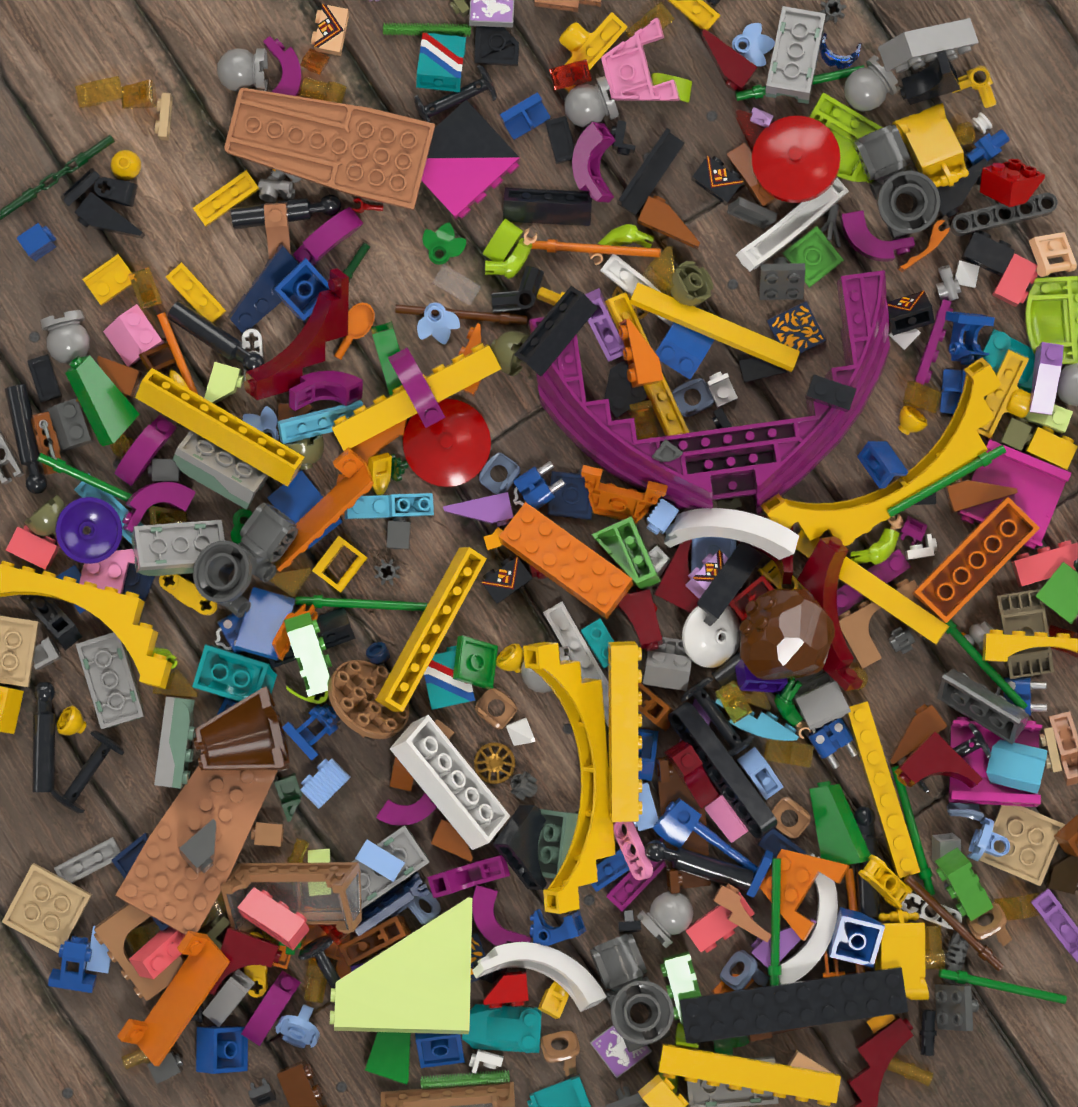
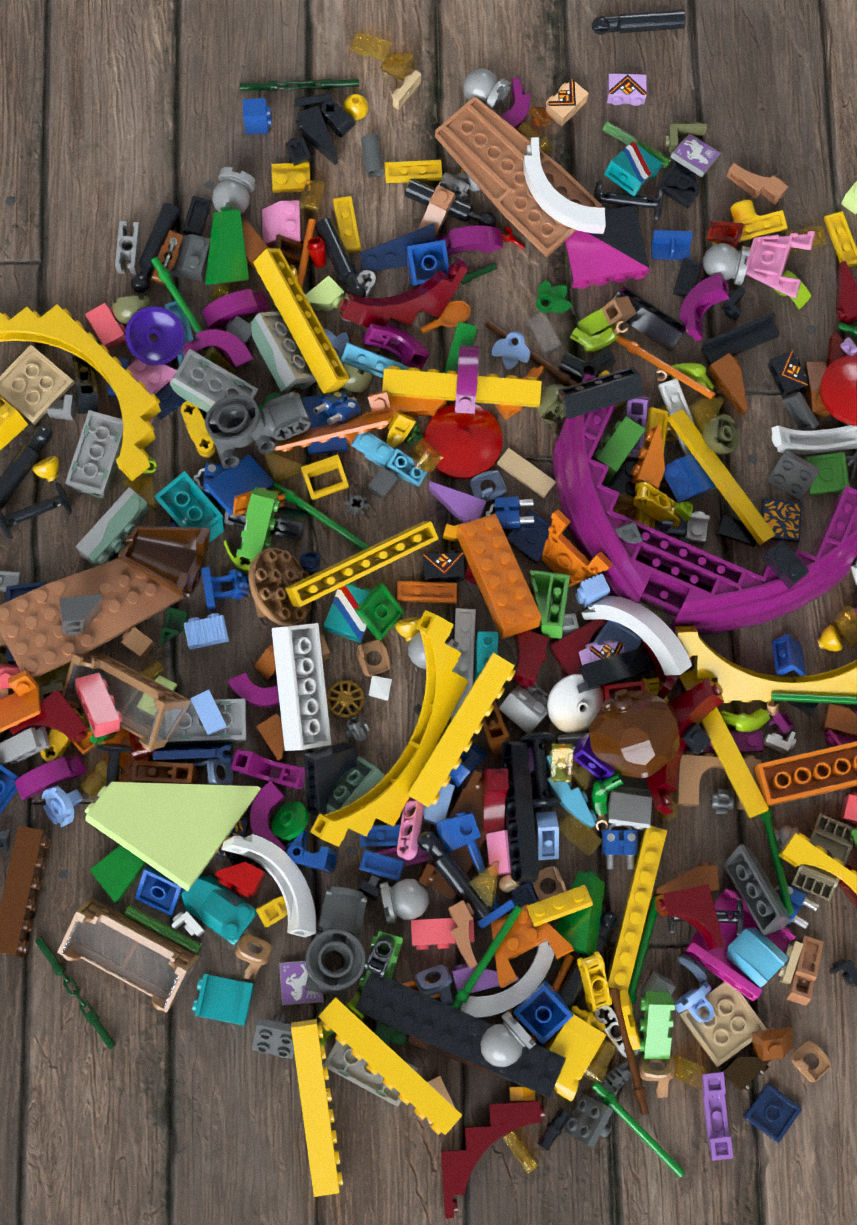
camera: 25 degrees right, 10 degrees down
none -> green piece [271,801,309,841]
none -> black bracket [285,137,311,166]
none -> red cone [307,237,326,268]
none -> blue piece [313,391,361,425]
none -> blue tile [359,850,404,881]
none -> dark grey pin [361,134,385,178]
none -> black piece [364,934,395,978]
none -> orange tile [397,581,457,604]
none -> clear yellow slope [411,438,443,472]
none -> clear yellow slope [469,861,499,907]
none -> light grey tile [480,1011,536,1067]
none -> tan tile [497,448,556,498]
none -> tan cylinder [499,873,521,892]
none -> white arch [523,137,606,234]
none -> yellow plate [526,885,593,927]
none -> bright green wedge [592,416,646,487]
none -> medium nougat brick [601,296,636,325]
none -> yellow tile [619,990,641,1050]
none -> yellow piece [633,482,680,528]
none -> lime tile [674,501,693,522]
none -> black bracket [680,722,711,755]

